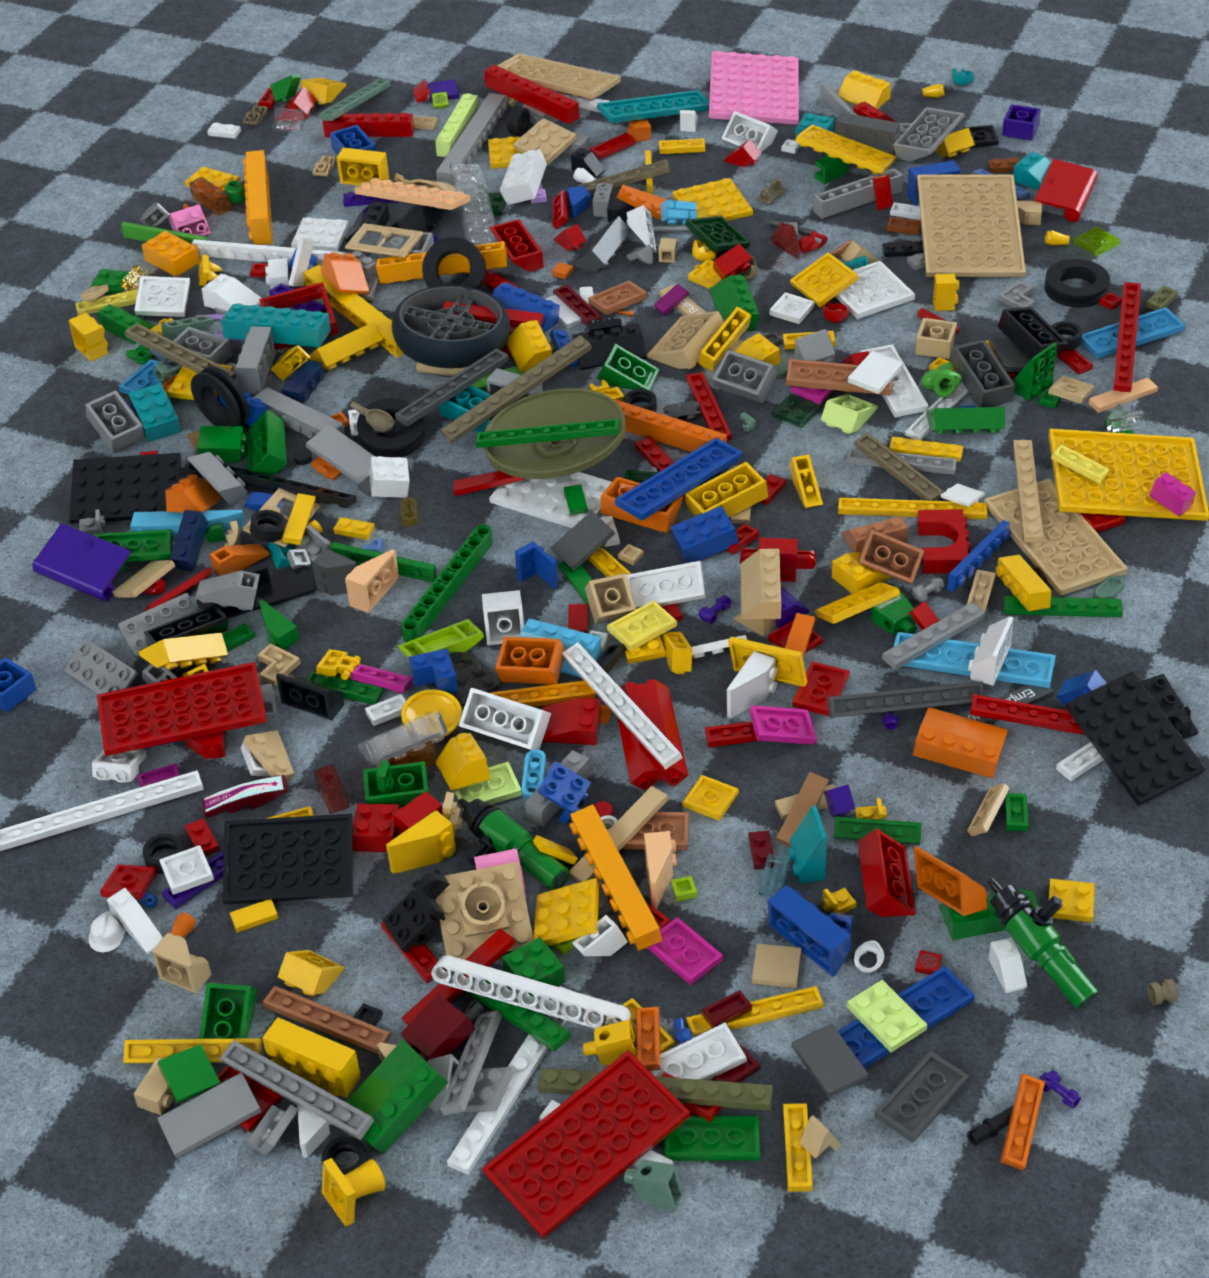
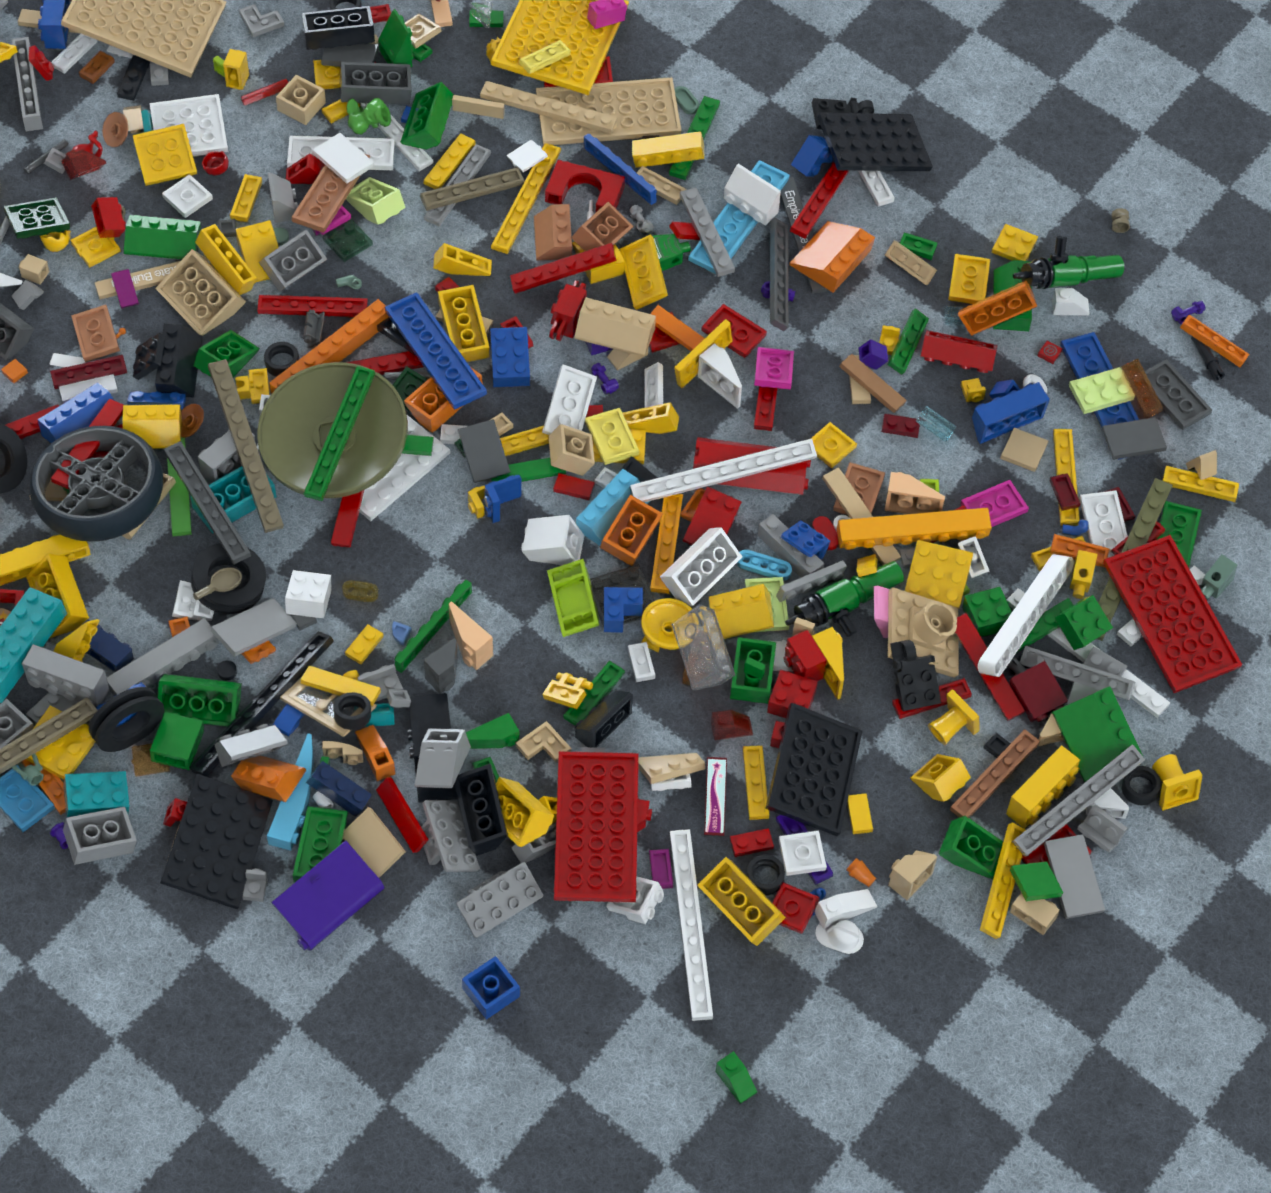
camera: 80 degrees left, 15 degrees up
dark pink plate [351,664,413,693] -> none
green beam [401,524,493,642] -> none
teal slope [787,806,827,884] -> none
none -> tan tile [452,95,505,119]
none -> red plate [510,243,617,293]
none -> yellow brick [697,857,786,946]
none -> light grey plate [776,560,847,602]
none -> yellow plant [928,689,980,745]
none -> yellow plate [948,254,990,304]
none -> green brick [1054,595,1113,650]
none -> clear orange brick [1121,359,1163,419]

